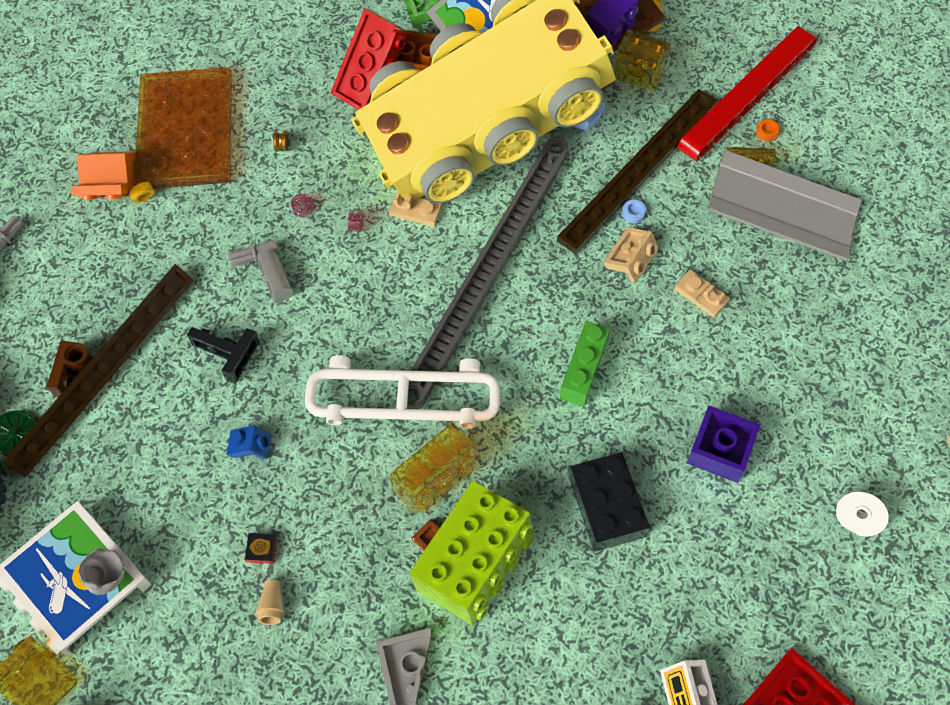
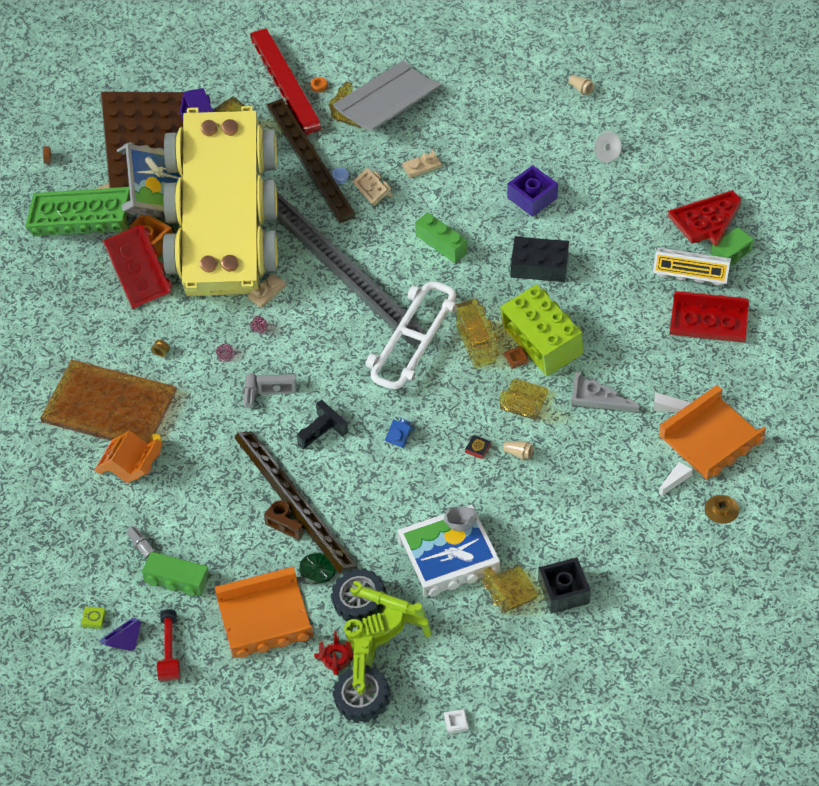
camera: 65 degrees left, 10 degrees down
none -> clear yellow bracket [500,379,548,420]

